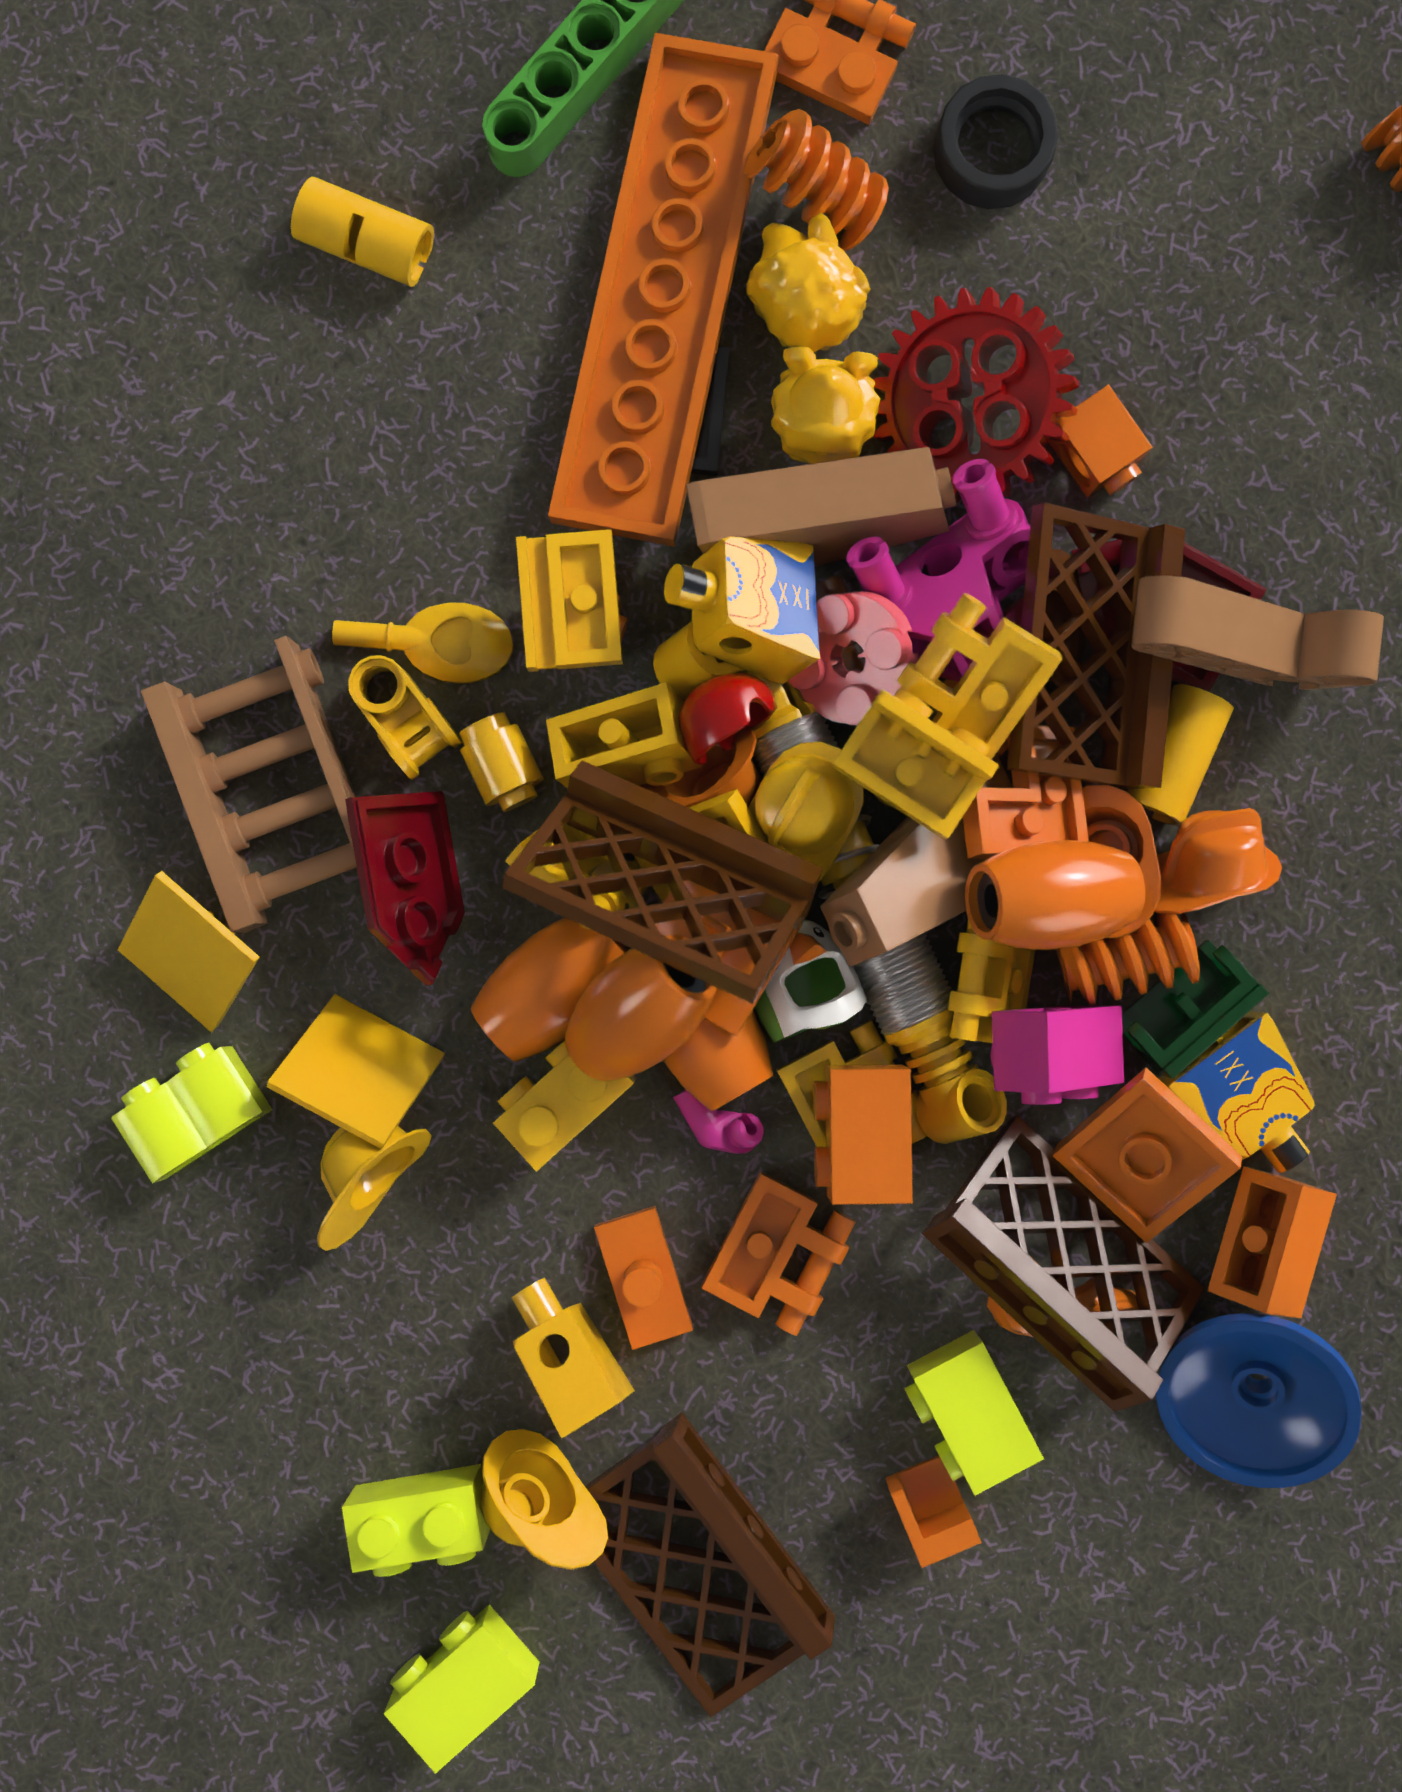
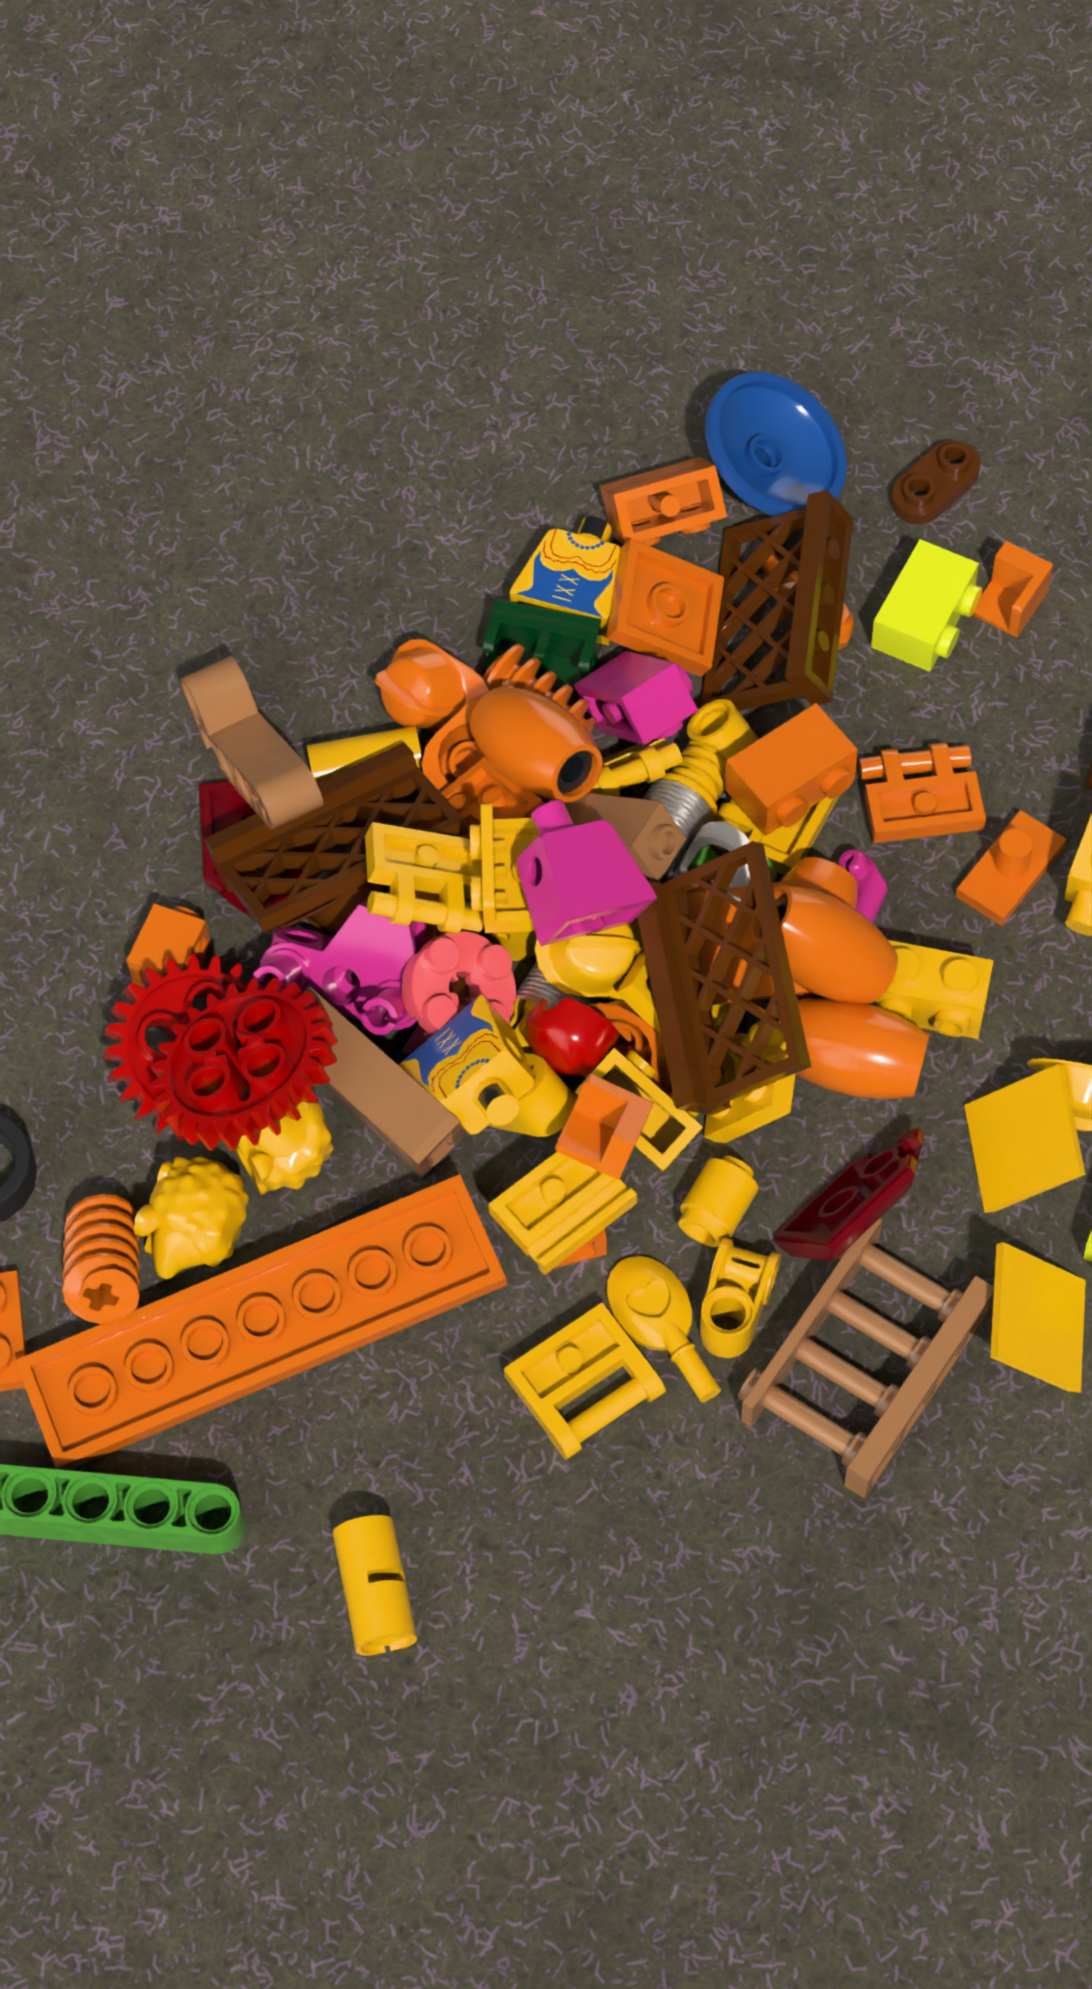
camera: 120 degrees left, 25 degrees down
none -> red gear [149,978,338,1151]
none -> yellow plate [504,1303,666,1460]
none -> dark pink torso [517,800,657,946]
none -> orange panel [555,1074,654,1180]
none -> reddish brown plate [891,440,981,525]

